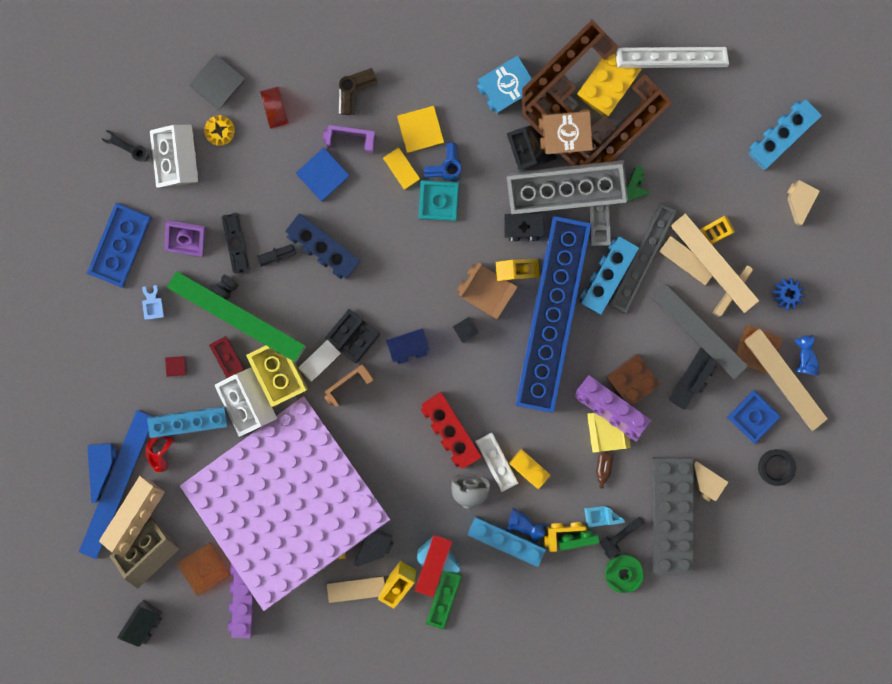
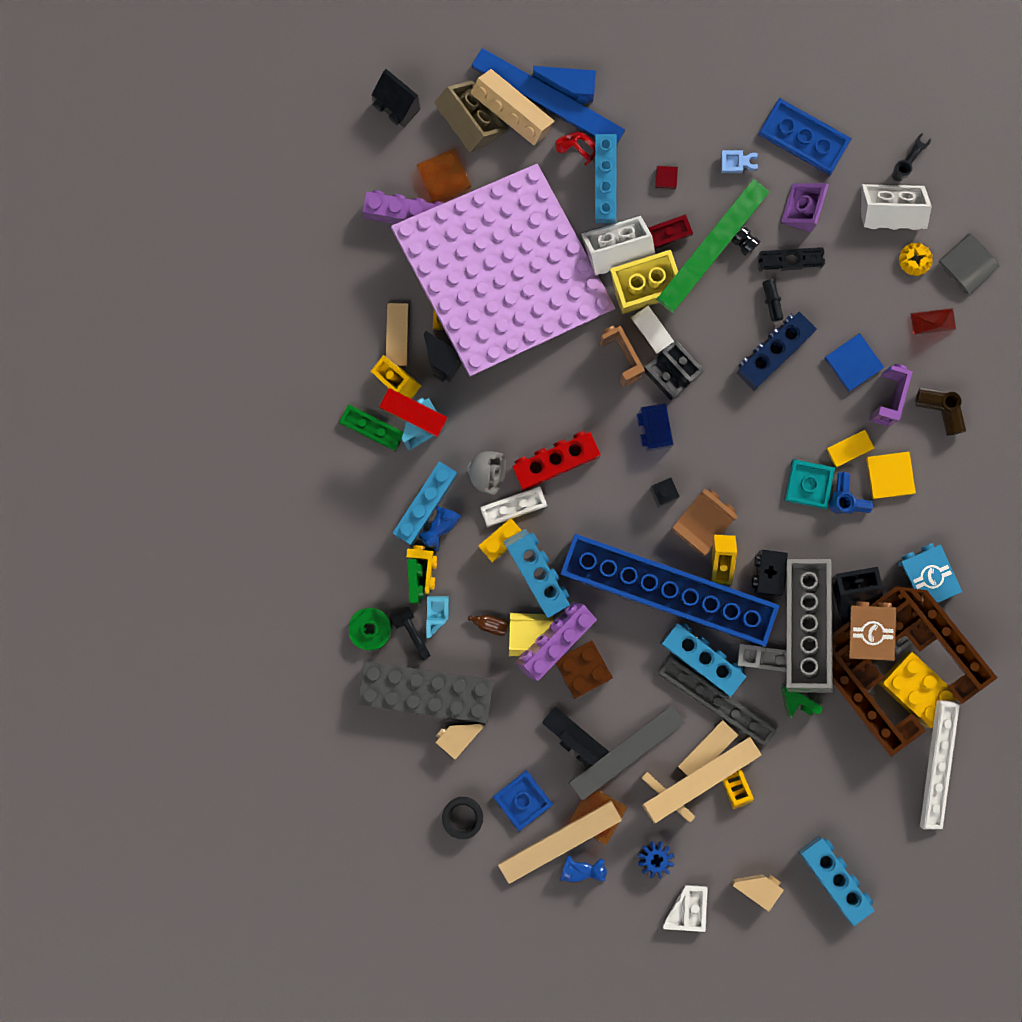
camera: 100 degrees right, 5 degrees down
none -> dark azure brick [503,529,570,618]
none -> white wing [663,885,708,932]

